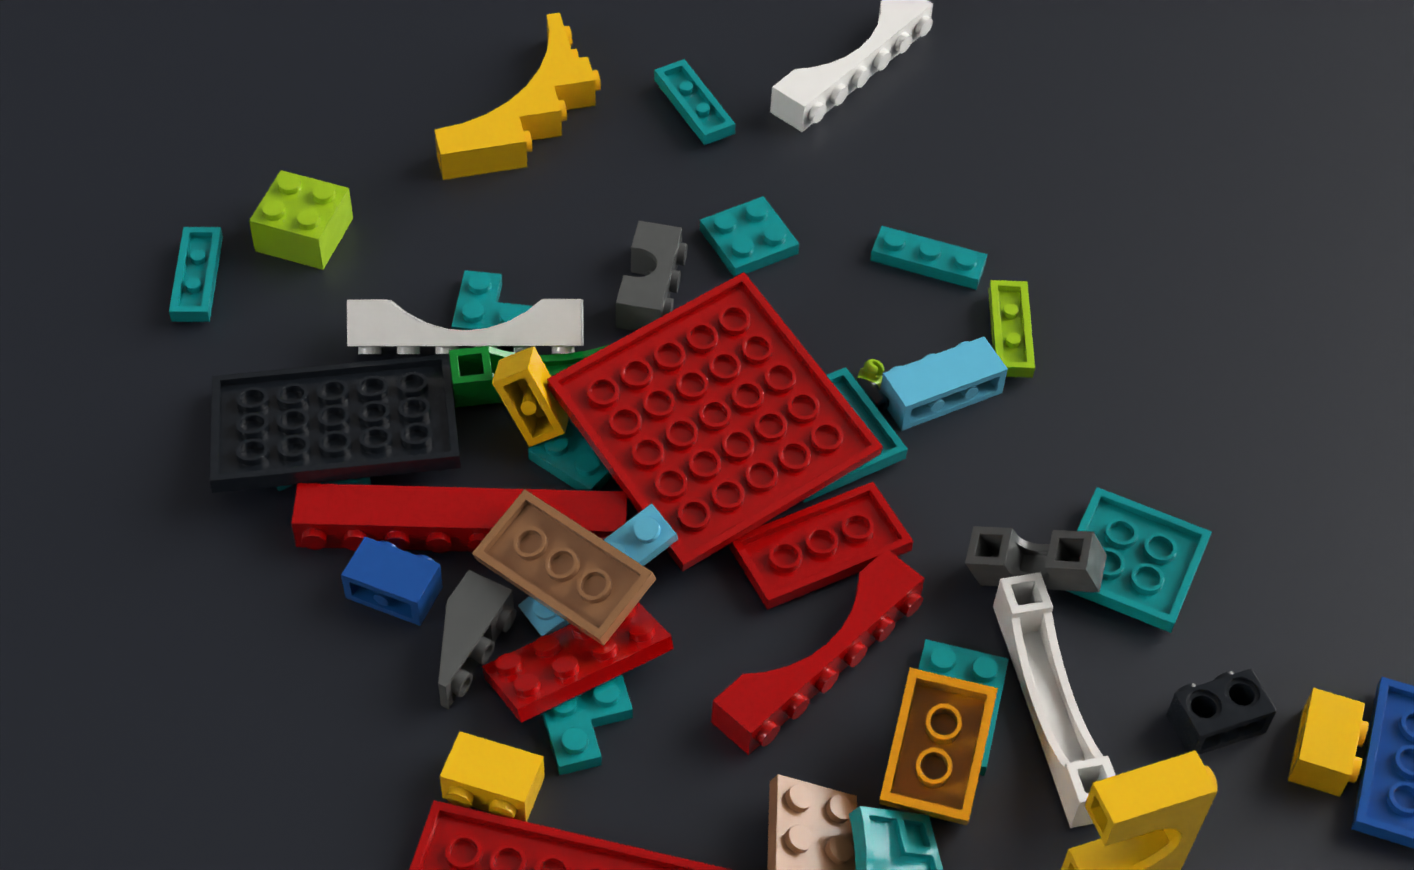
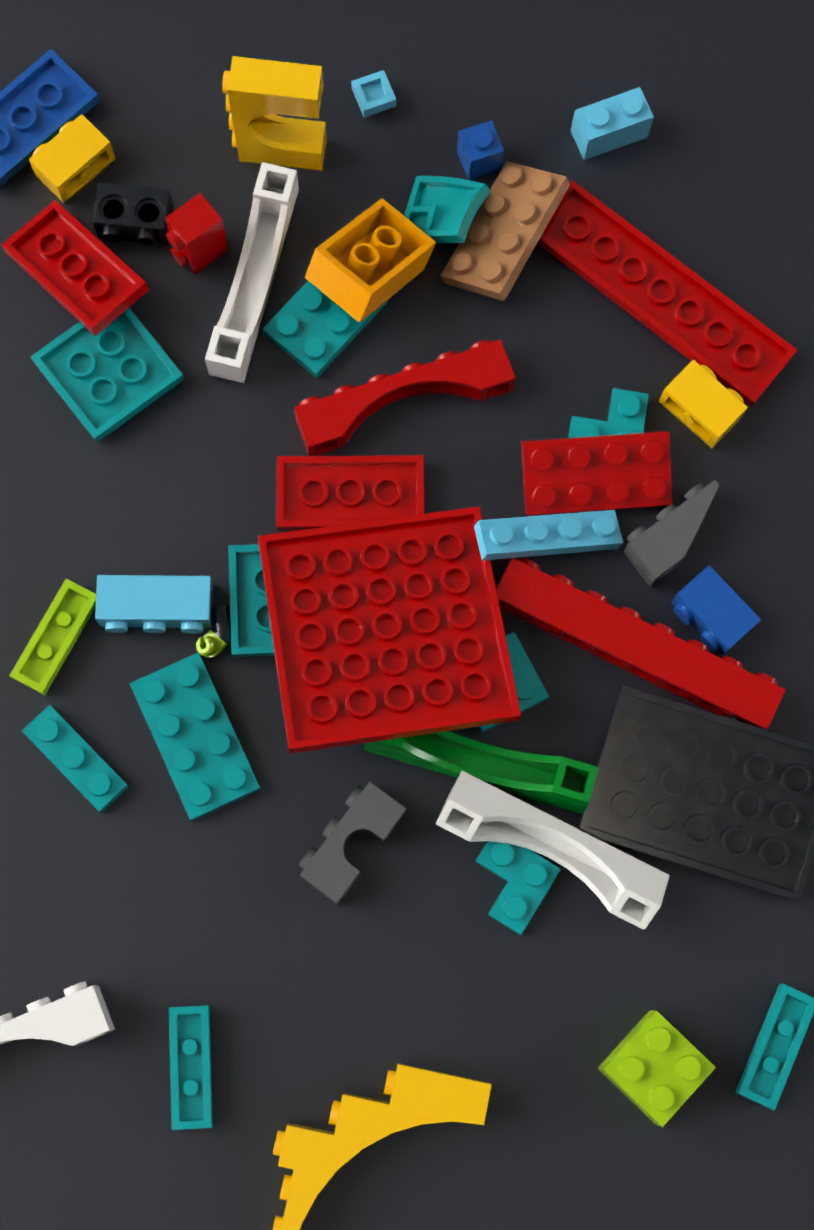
camera: 155 degrees left, 25 degrees up
medium nougat plate [472,489,656,646] -> none
yellow brick [492,346,569,447] -> none
teal plate [699,196,800,277] -> none
dark grey arch [965,526,1107,593] -> none
none -> red plate [1,200,149,336]
none -> teal plate [129,653,261,821]
none -> red brick [165,193,229,274]

